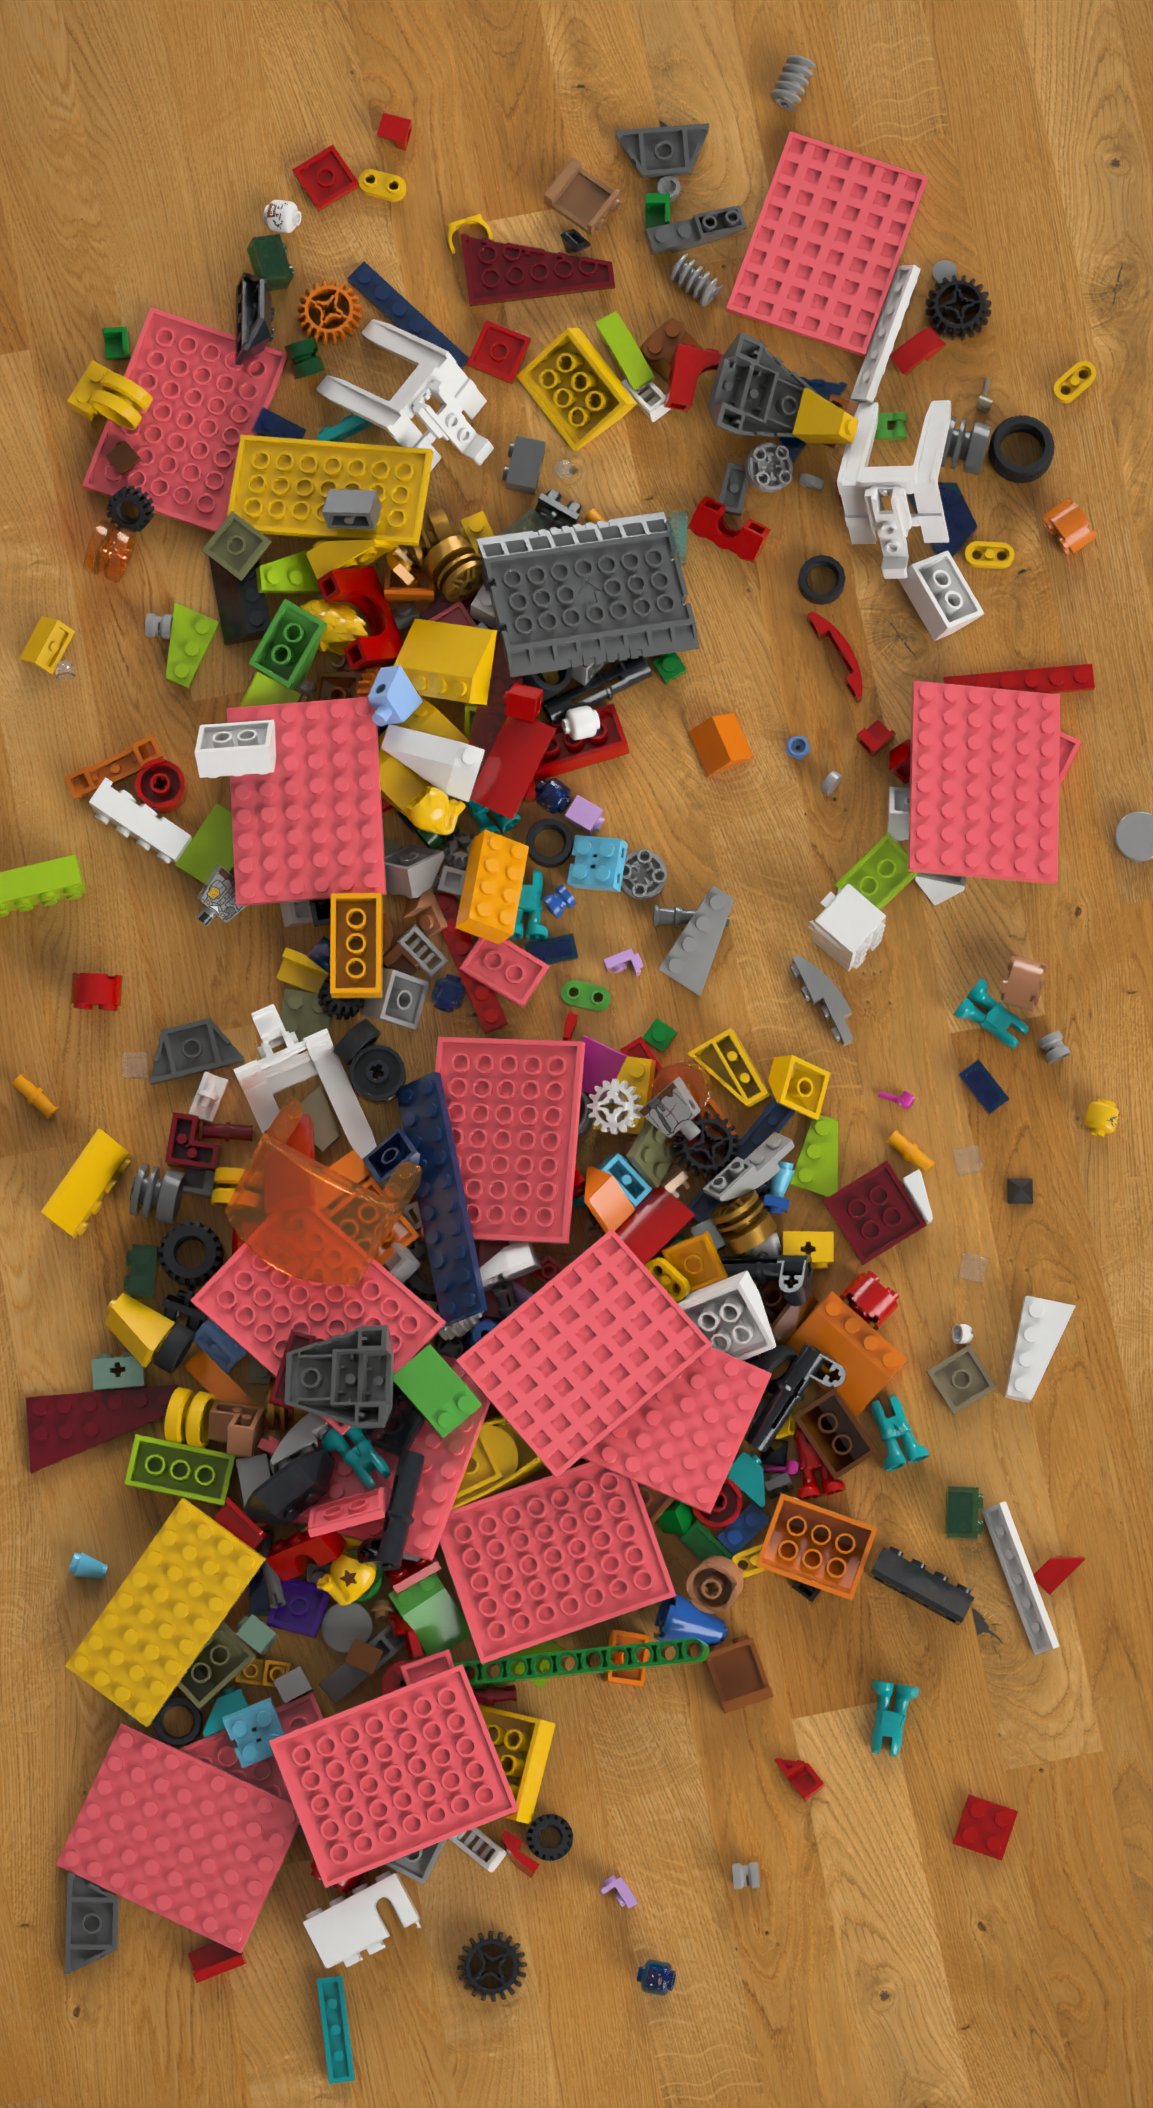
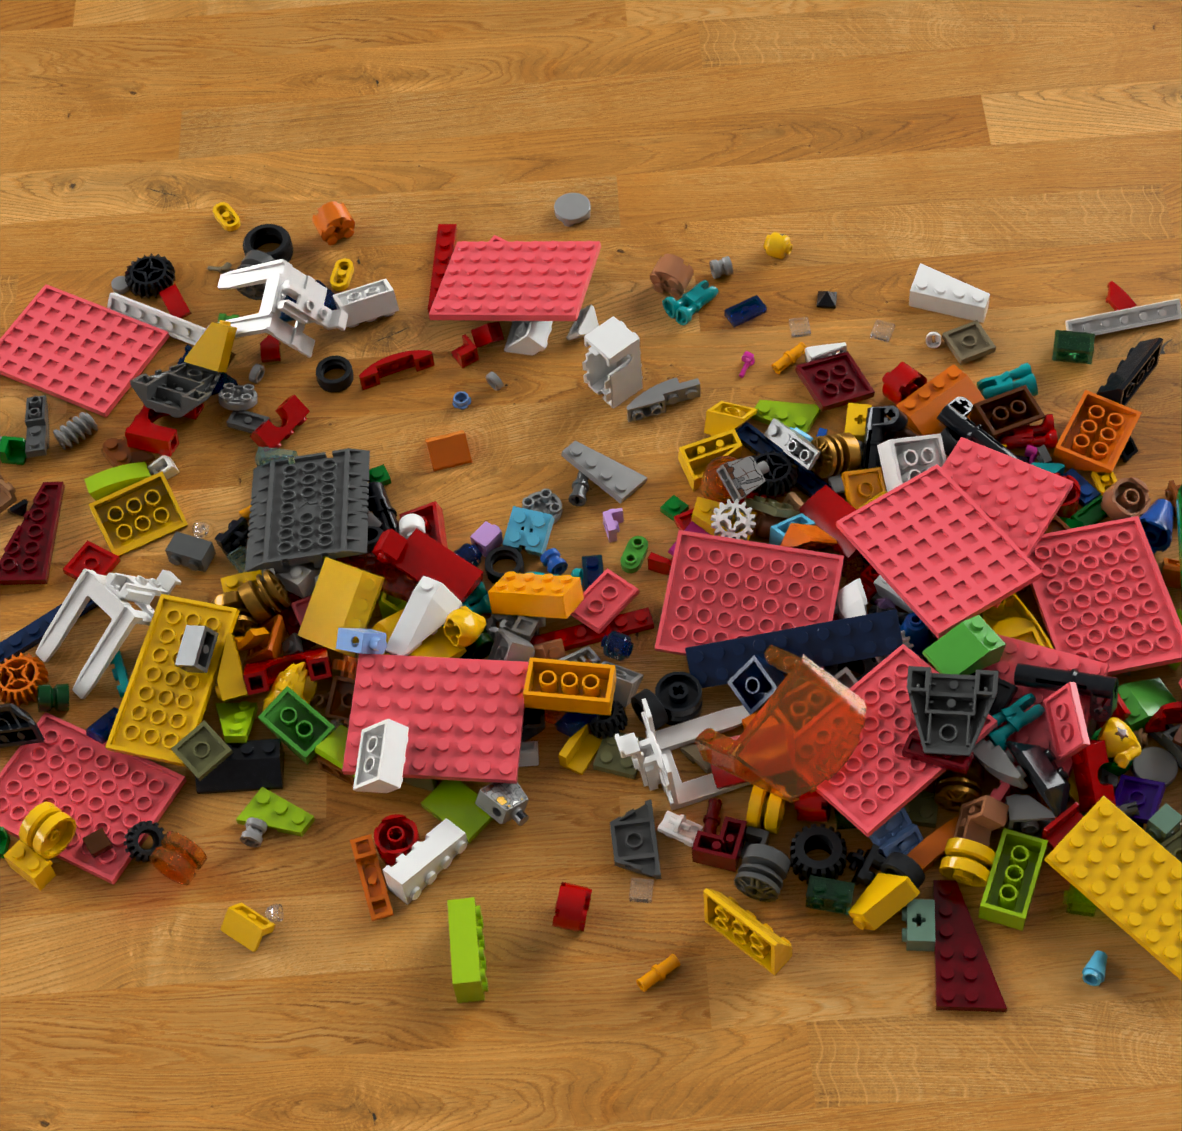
camera: 80 degrees left, 25 degrees down
lime tile [834,833,920,910] -> none

